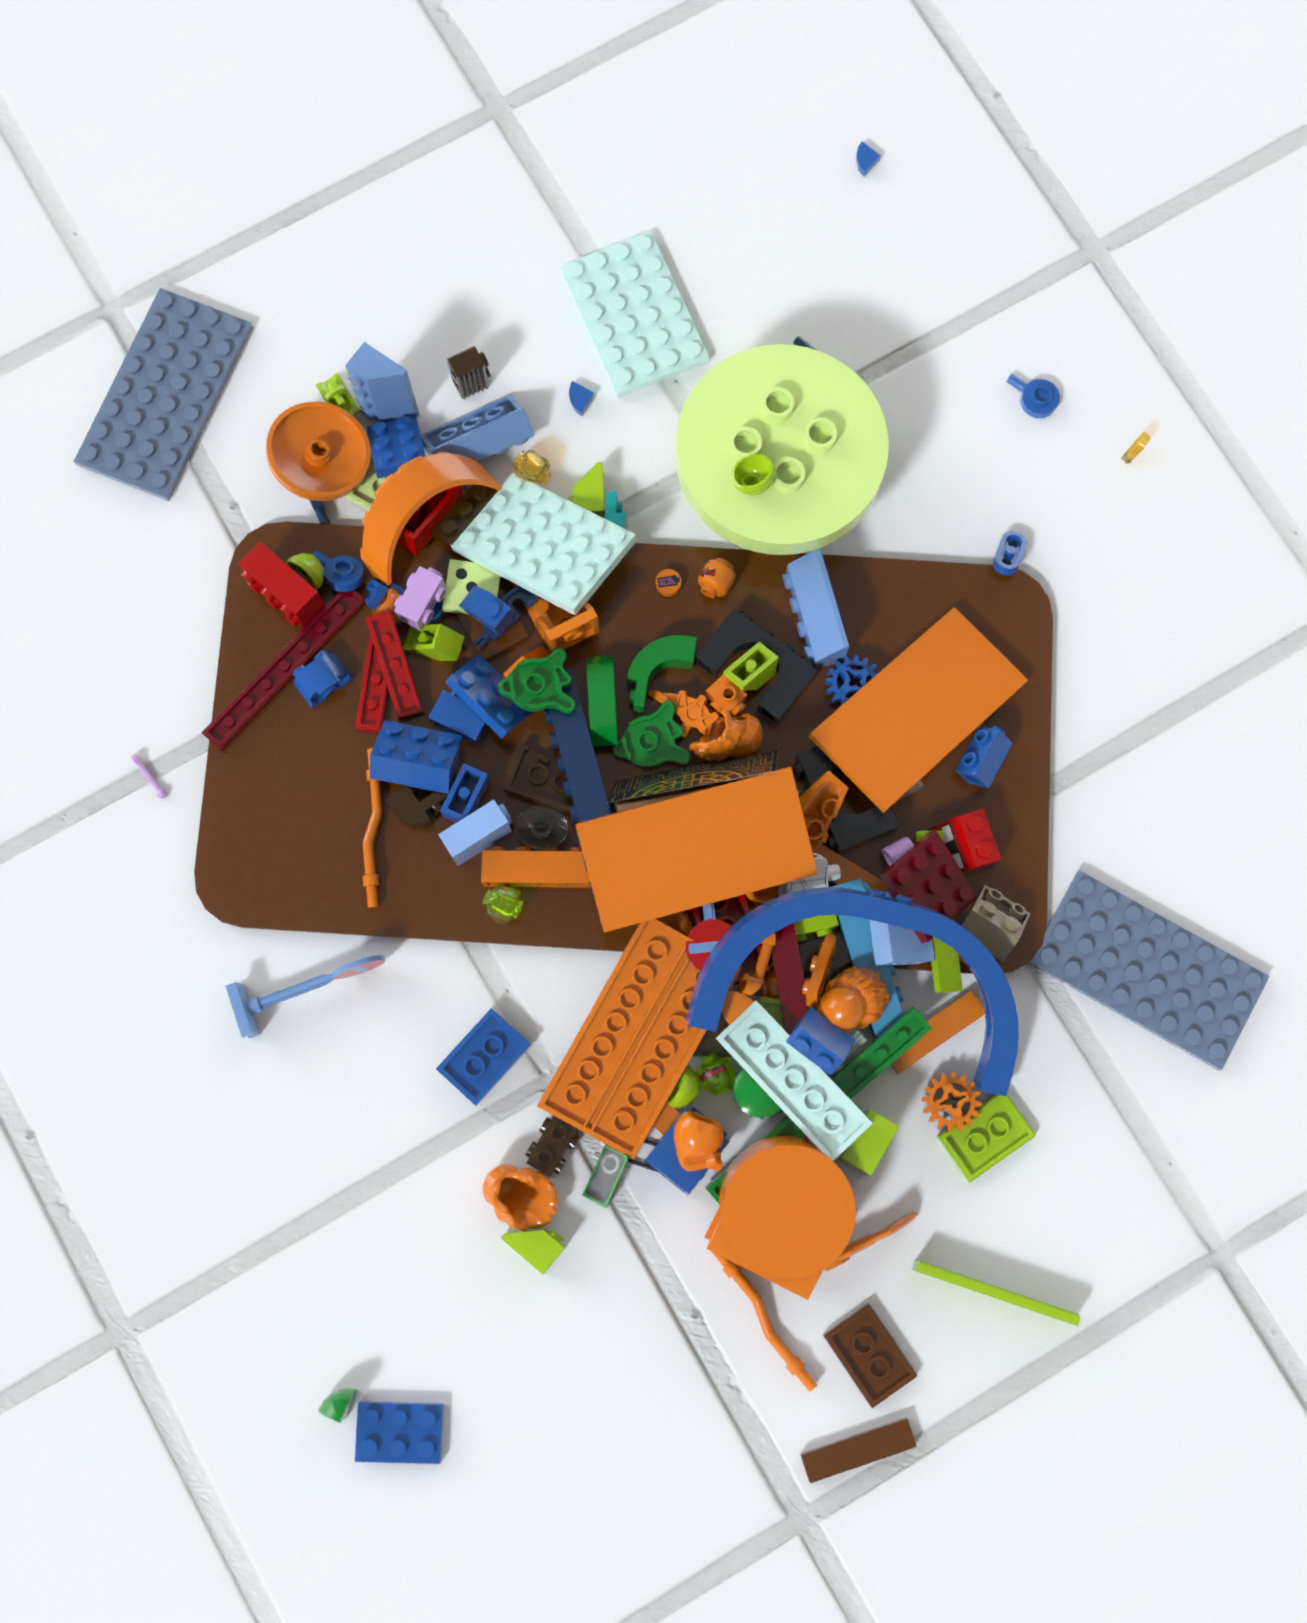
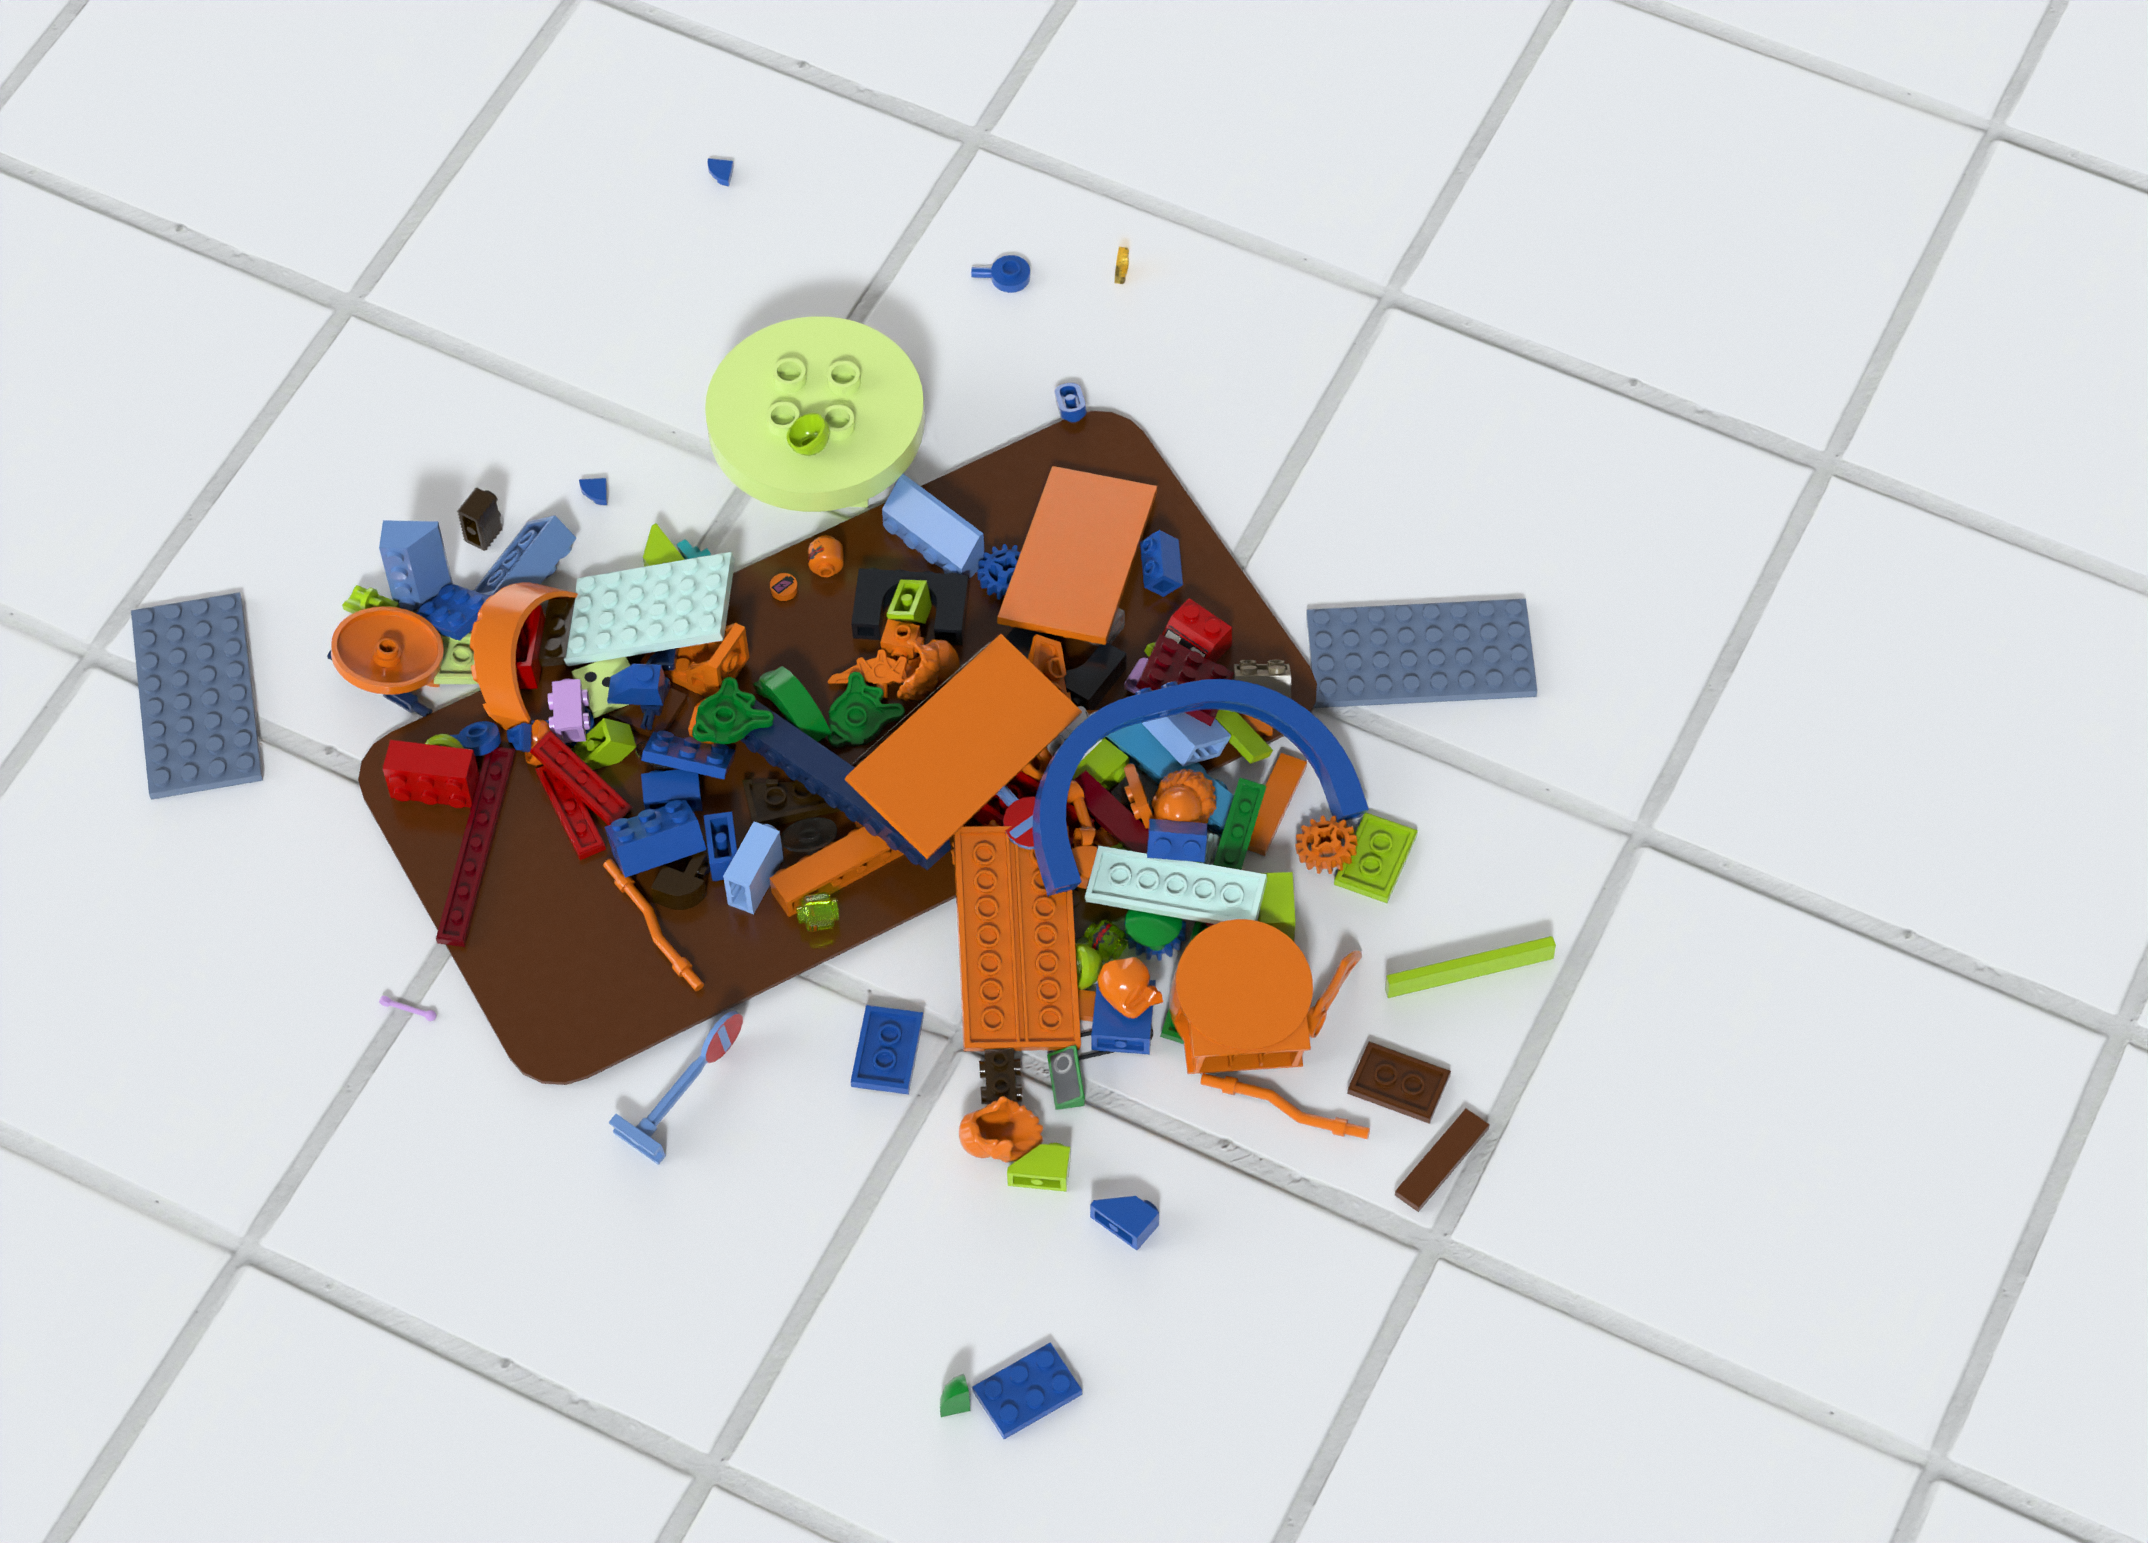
camera: 30 degrees left, 20 degrees down
blue cylinder [293,650,355,709] -> none
clear yellow head [512,449,552,485] -> none
light aqua plate [559,231,710,398] -> none
green arch [627,635,697,714] -> none
none -> blue slope [1090,1196,1159,1250]

